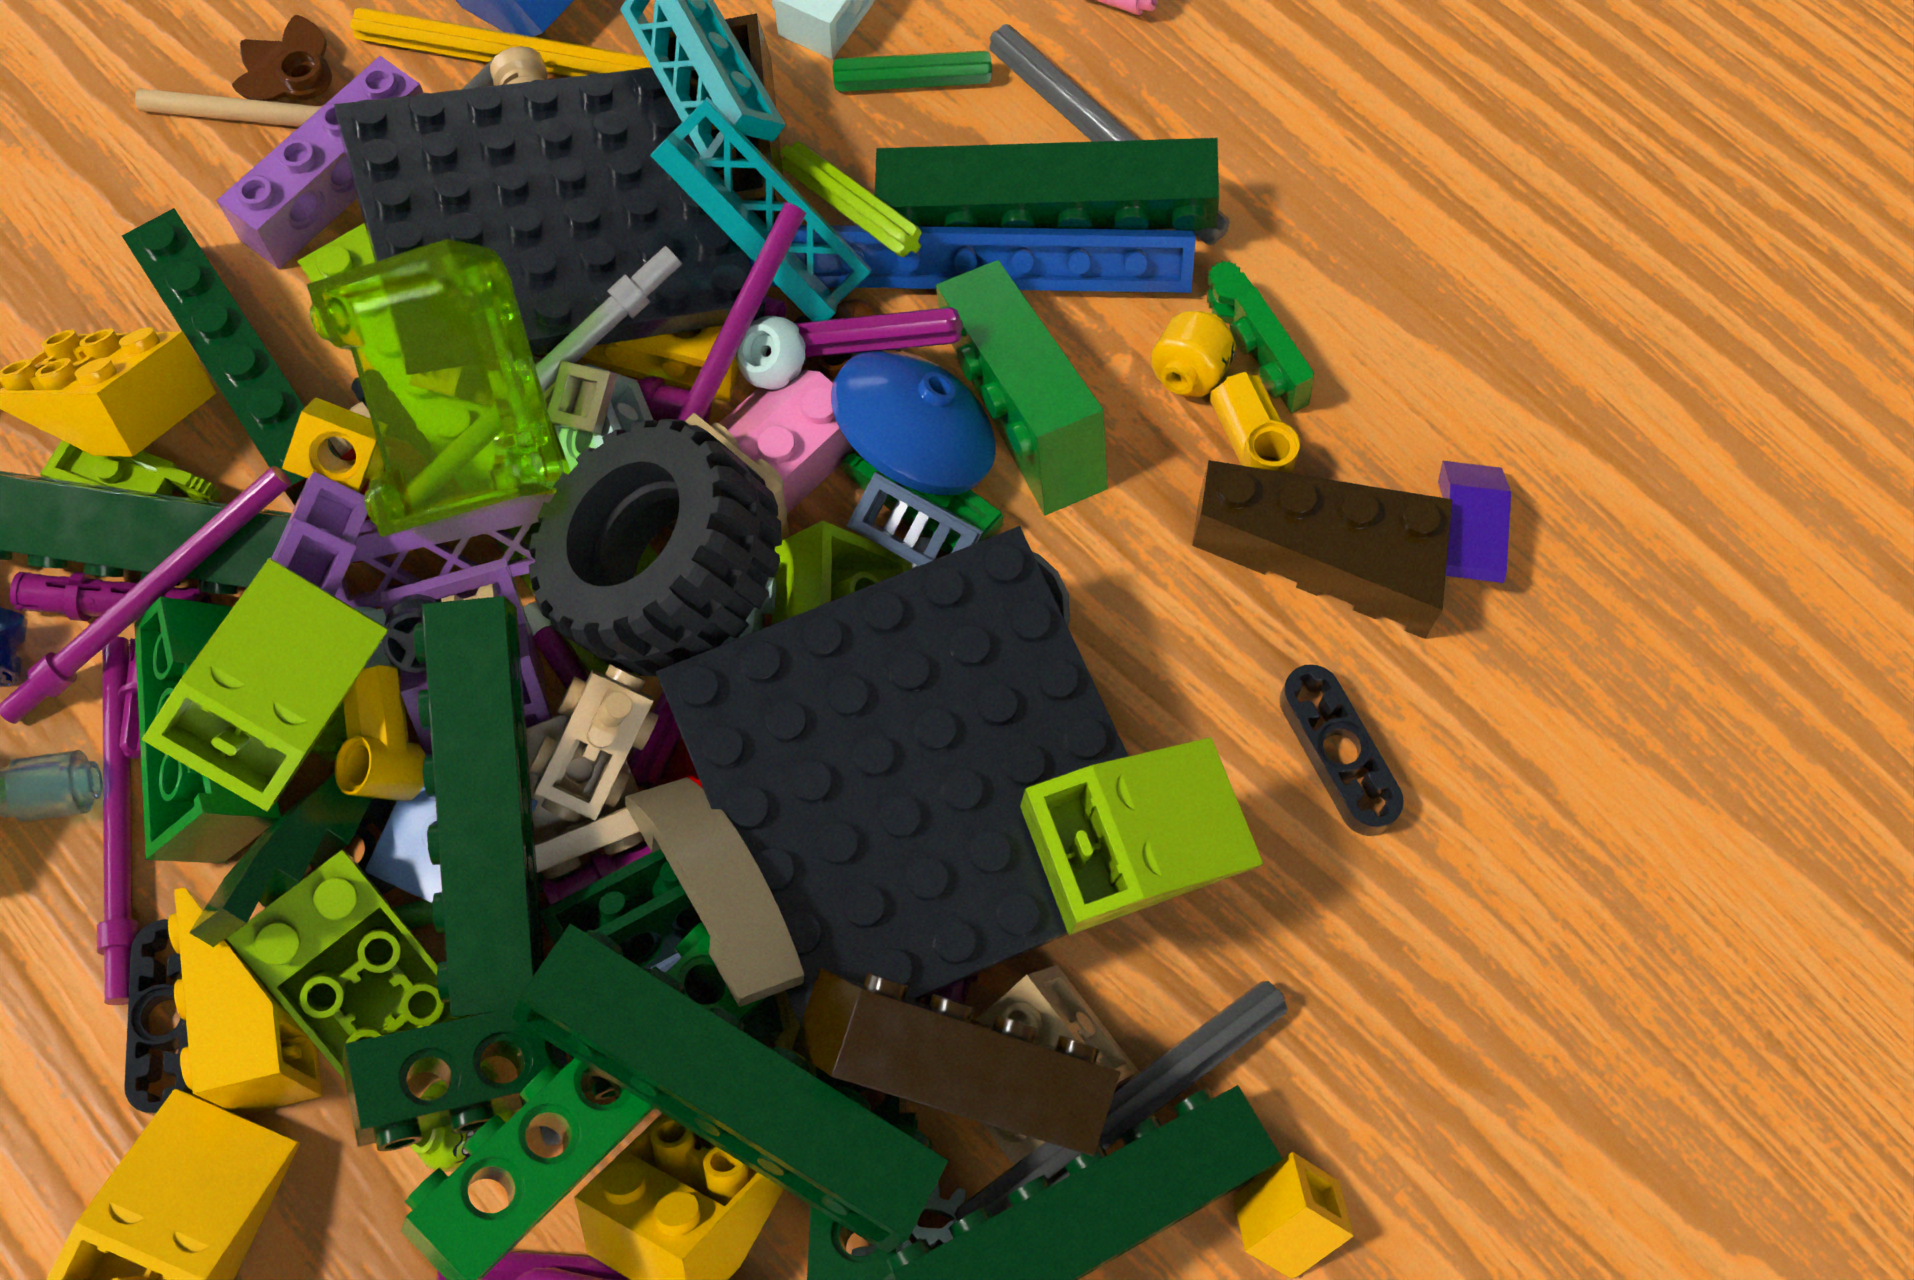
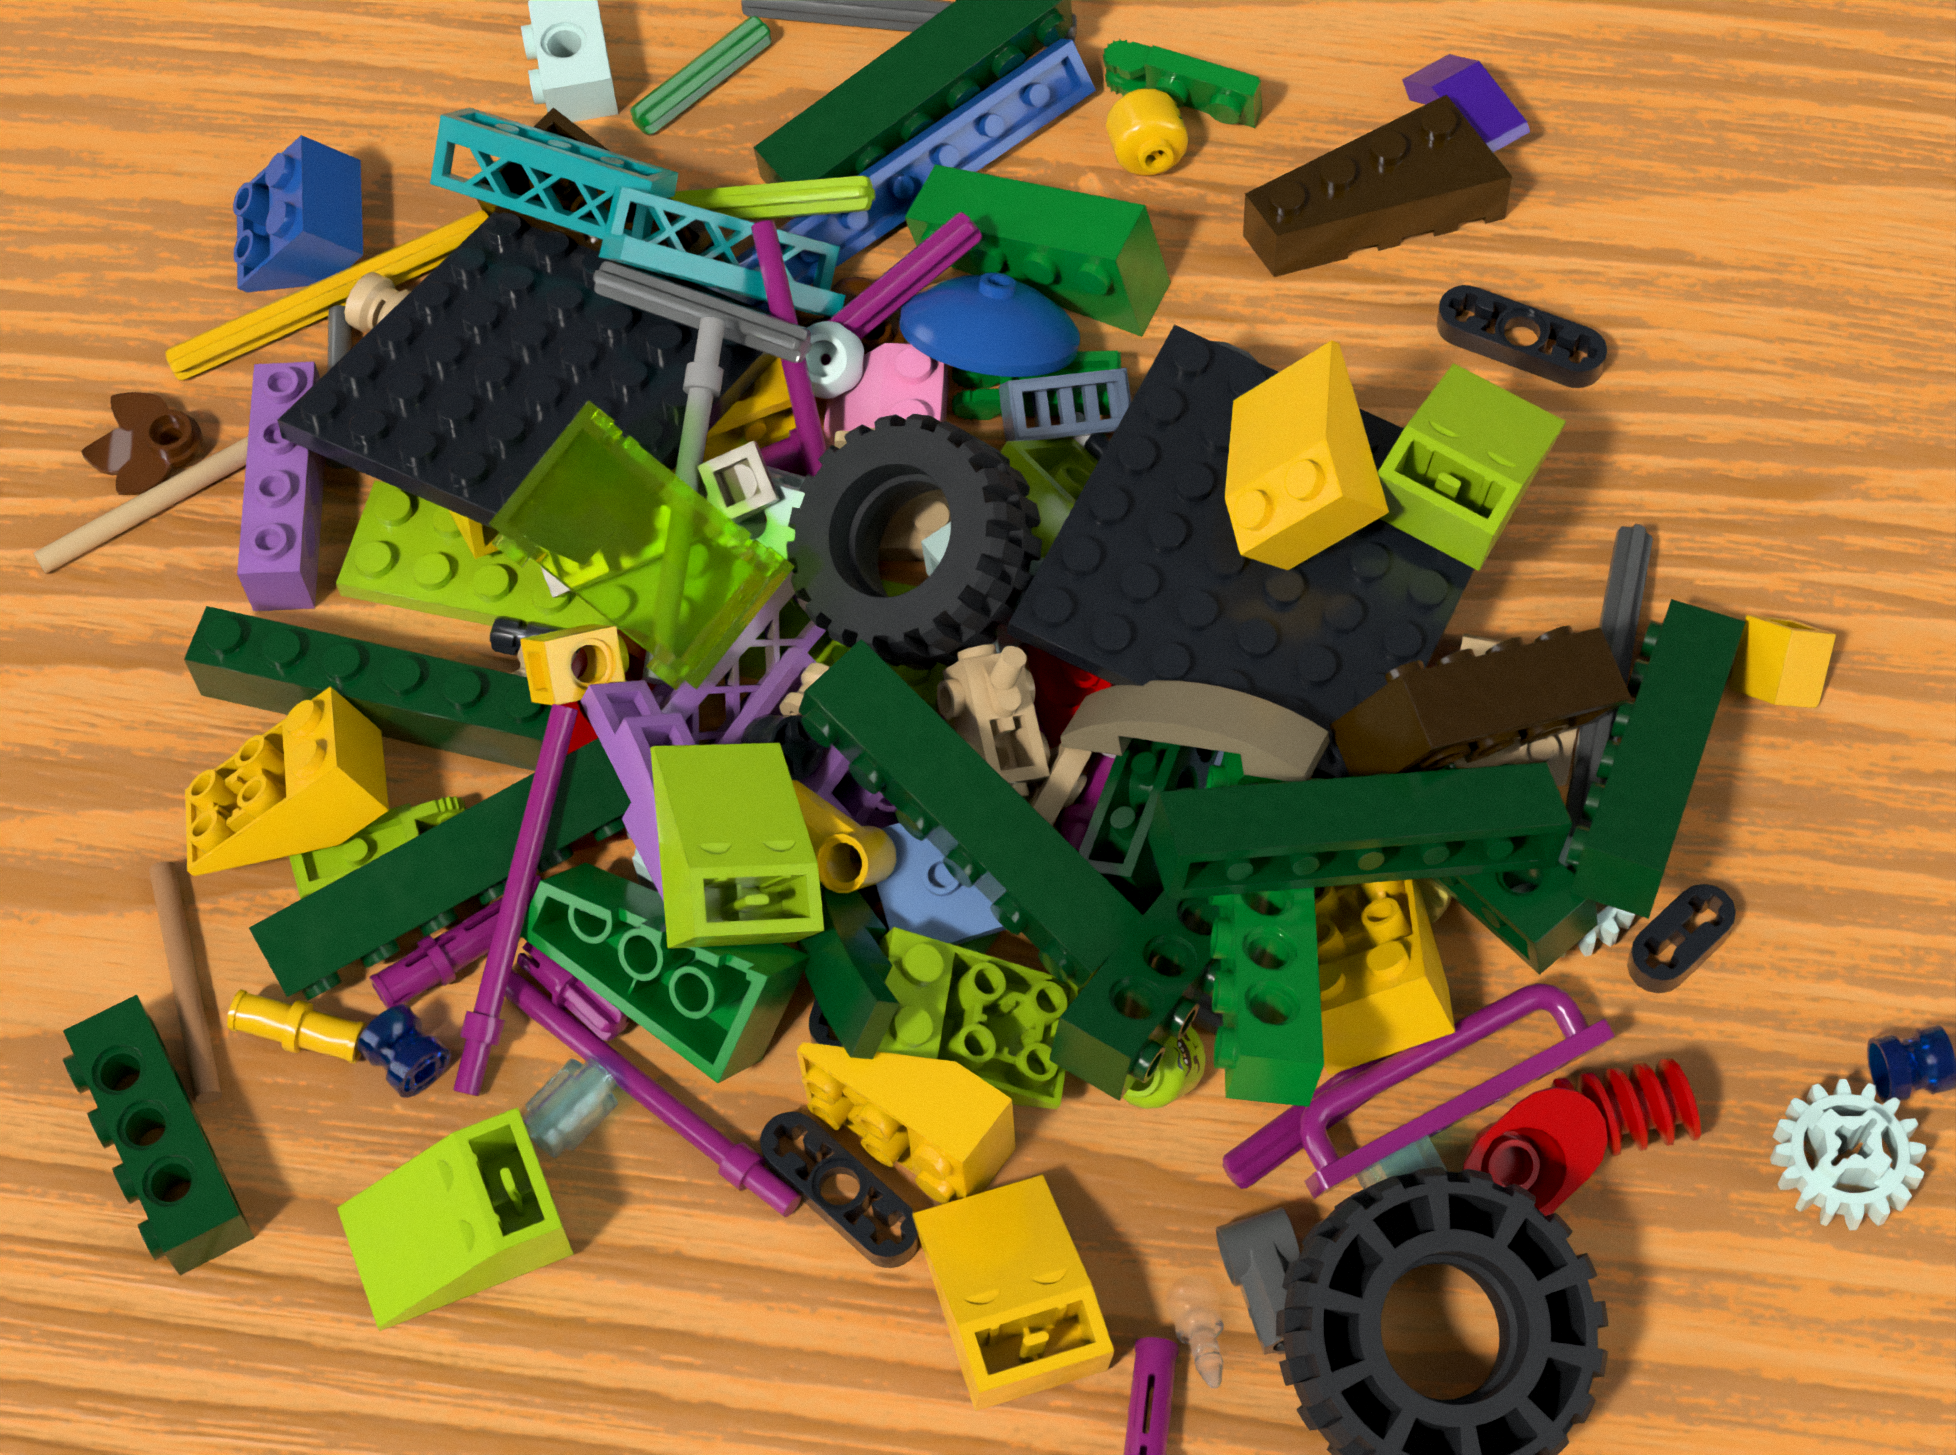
camera: 35 degrees left, 5 degrees down
yellow piece [1210,372,1300,474] -> none
none -> dark grey axle [593,261,812,363]
none -> yellow slope [1225,340,1389,570]

